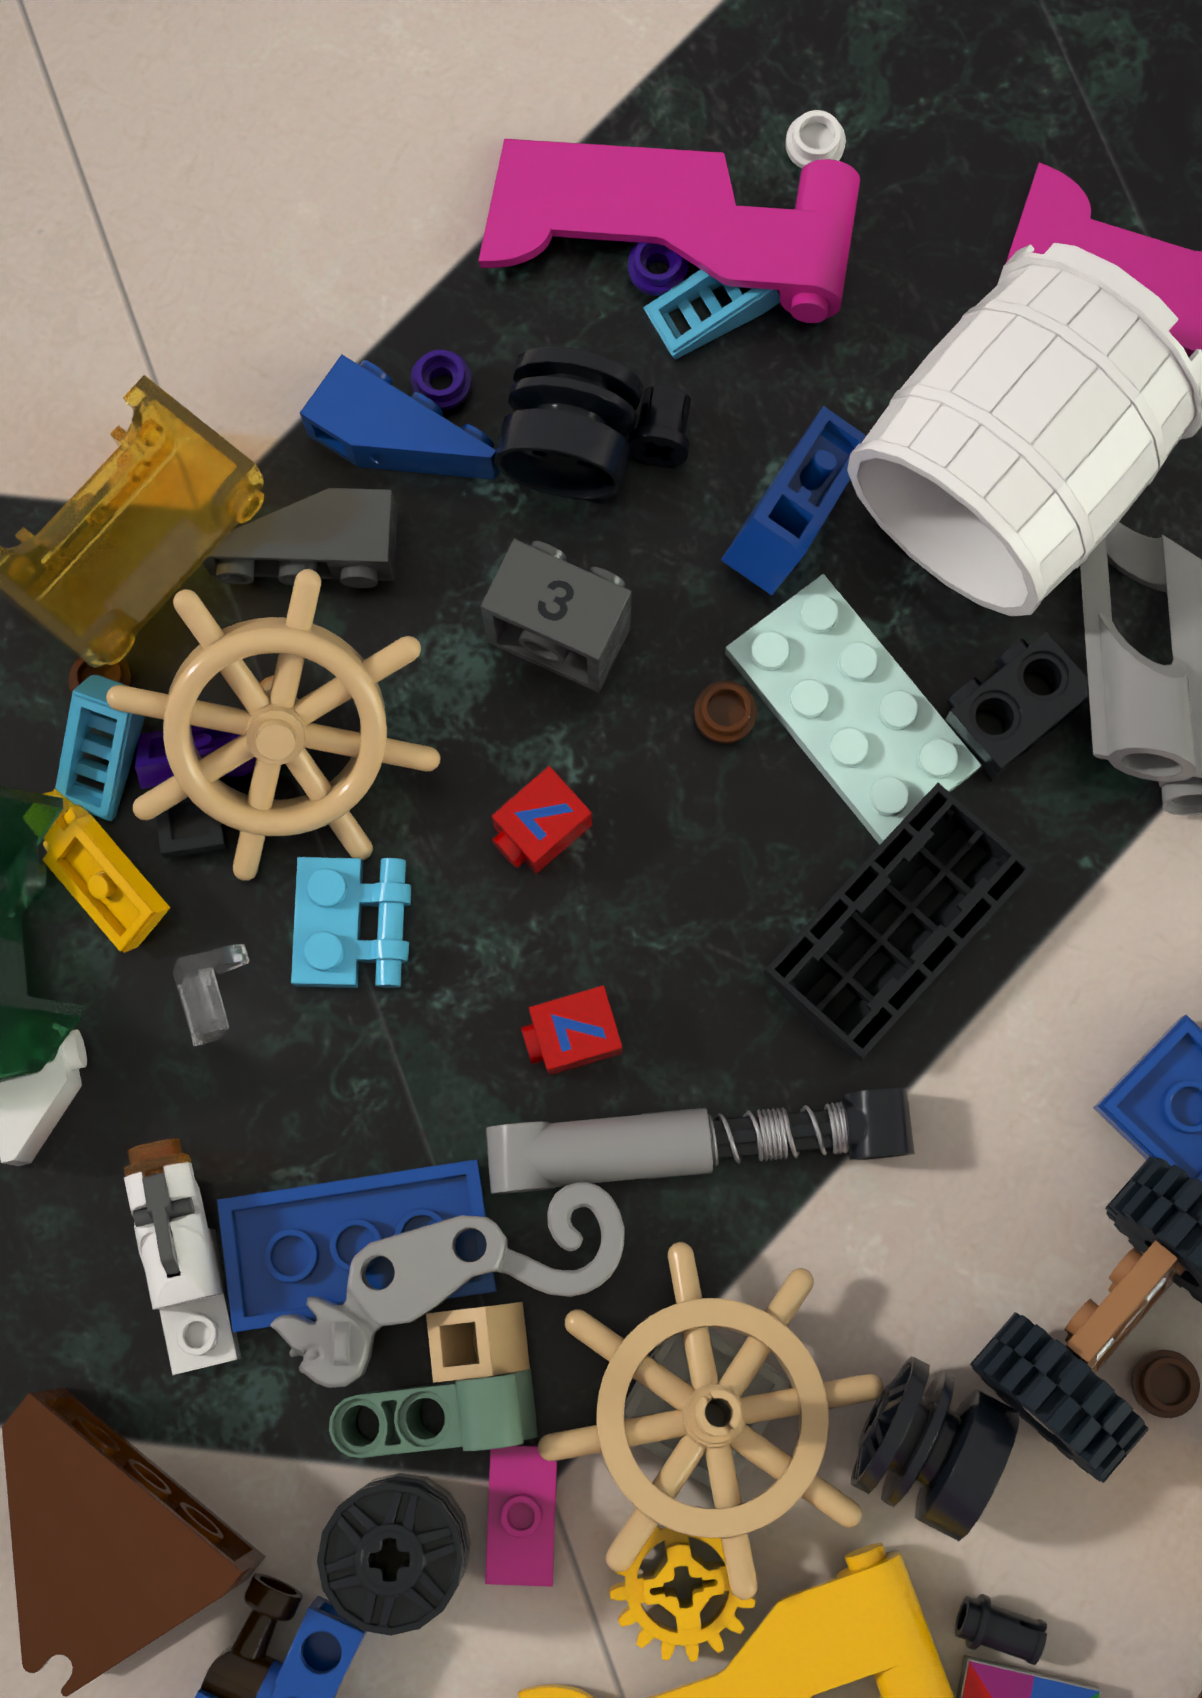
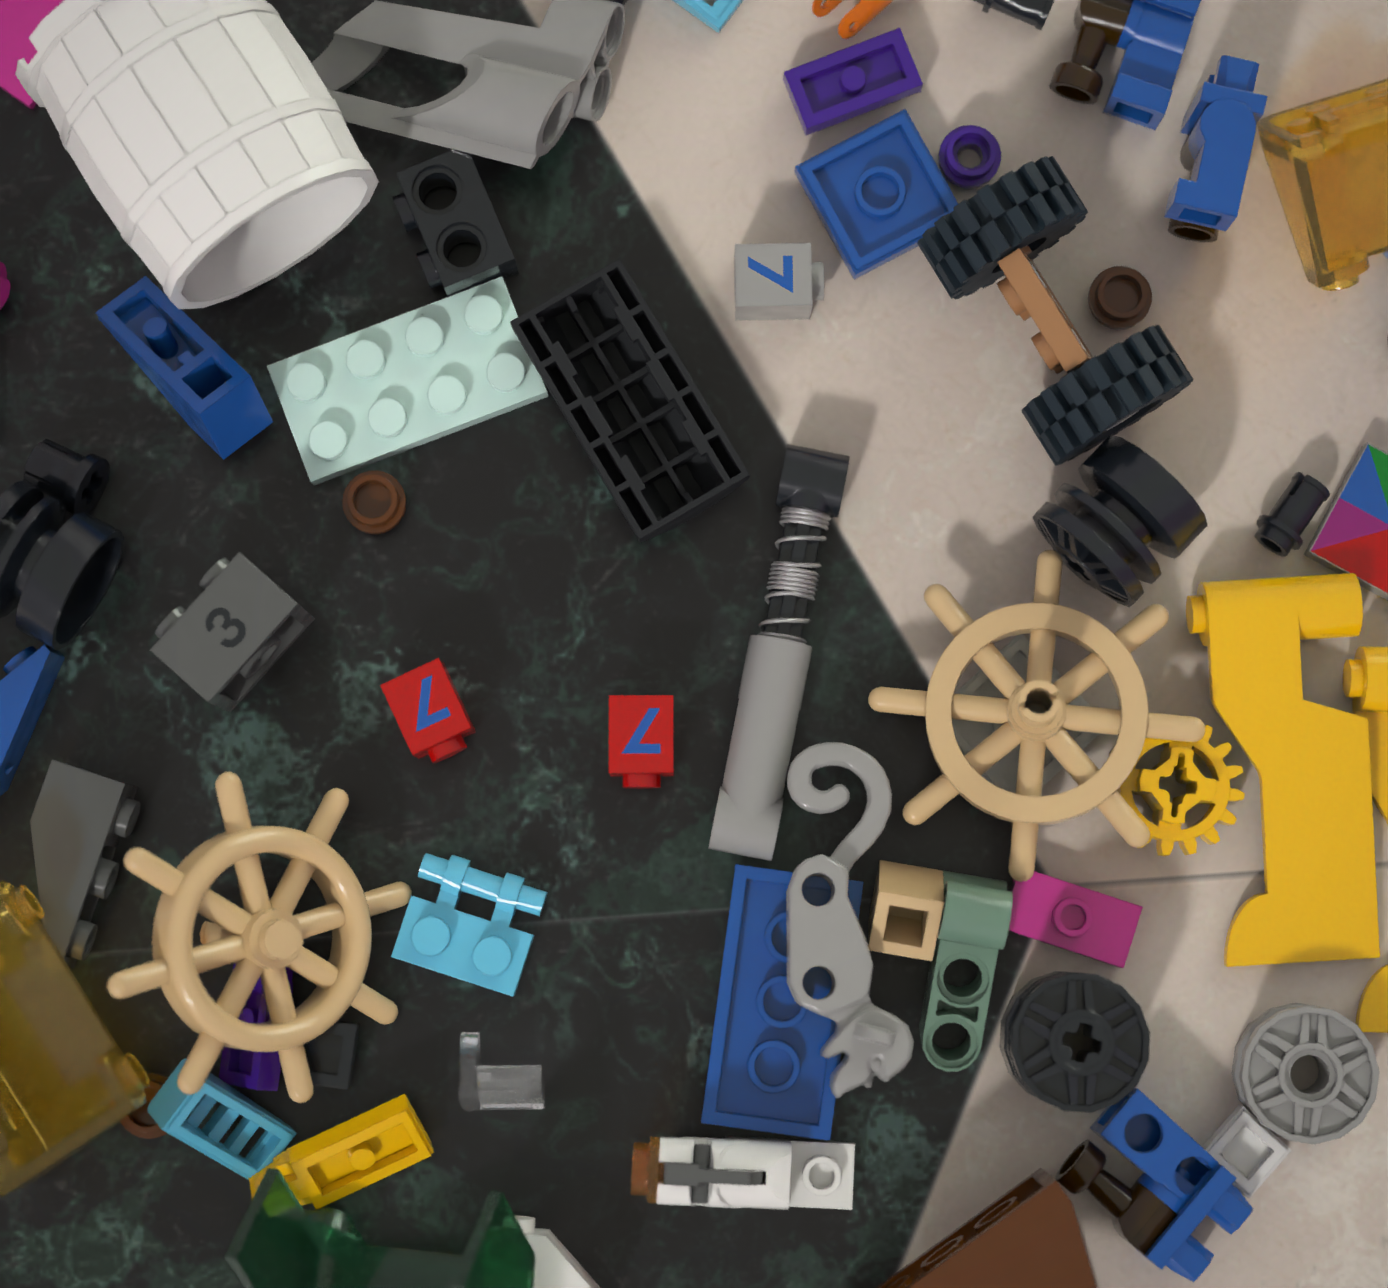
camera: 75 degrees left, 5 degrees up
none -> light grey brick [734,243,824,320]

